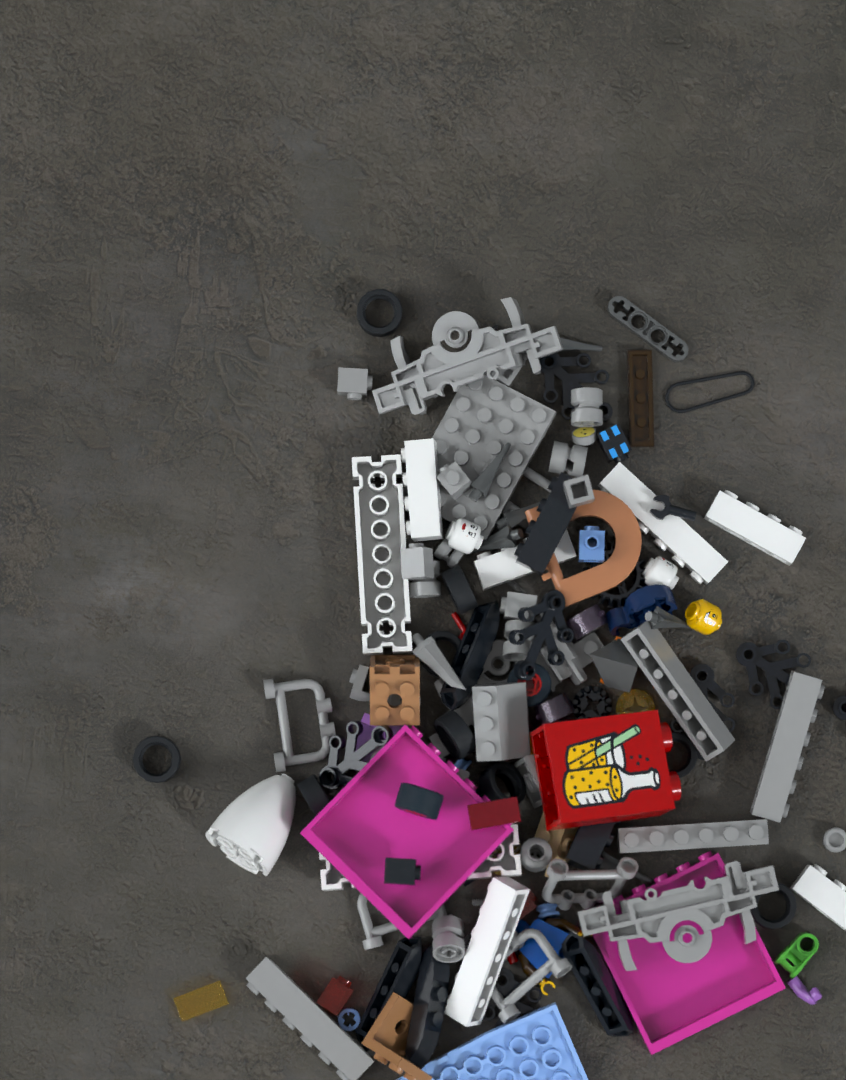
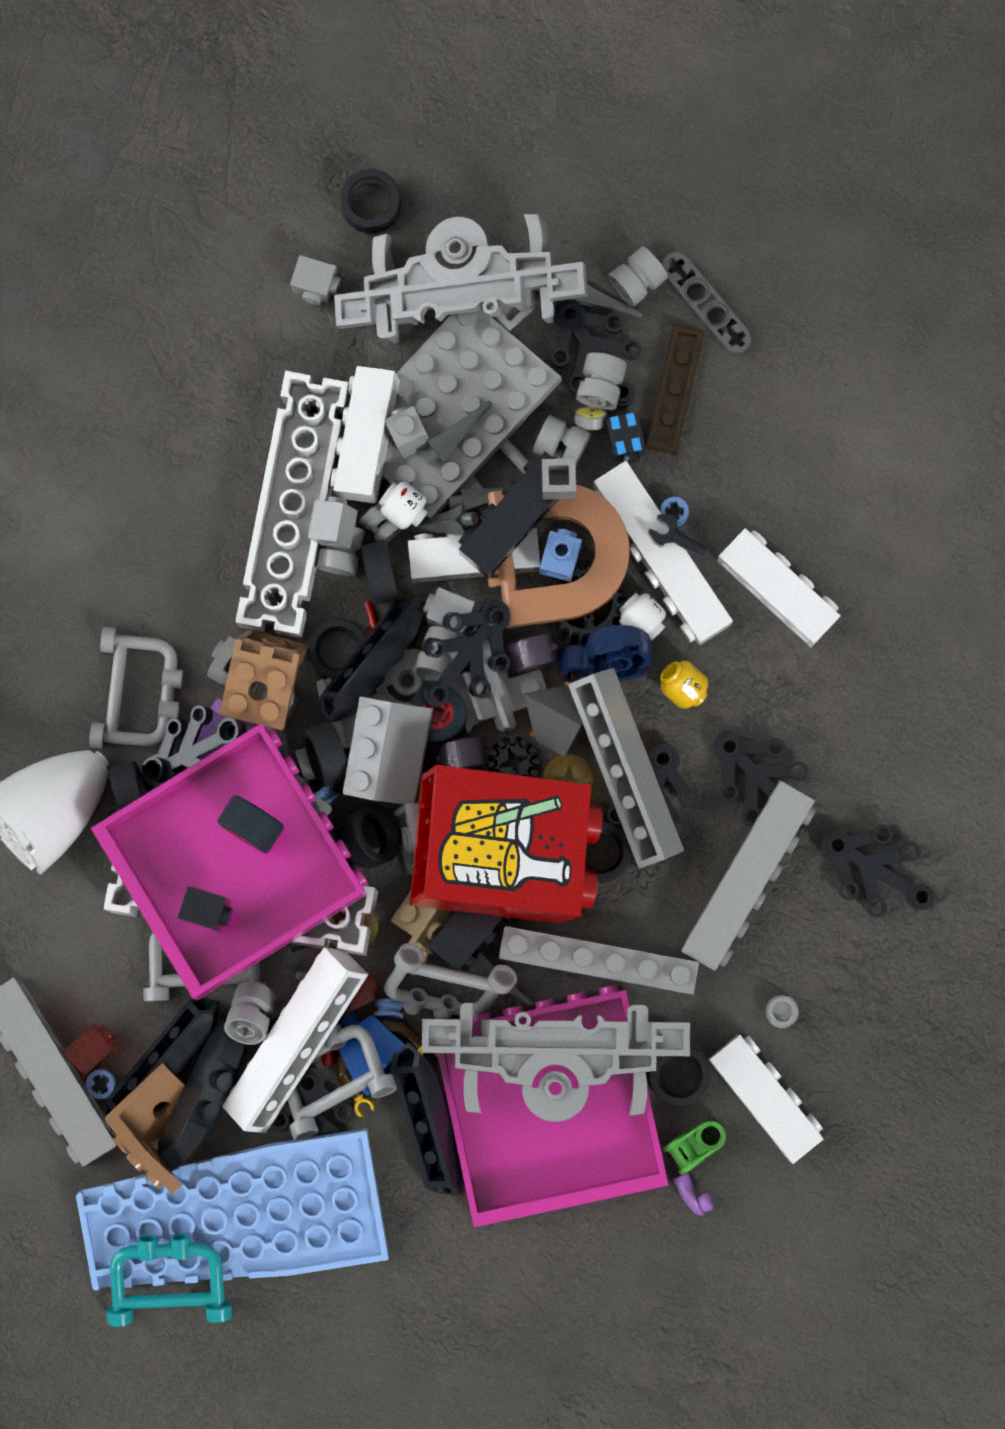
camera: 20 degrees right, 0 degrees up
light grey bar [412,633,466,690] -> none
dark red tile [467,796,521,831] -> none
light grey head [519,837,552,872] -> none
dark grey piece [645,606,690,629] -> none
black piece [665,371,754,413] -> none
none -> light grey wheel [607,246,668,307]
none -> medium blue bush [660,497,689,527]

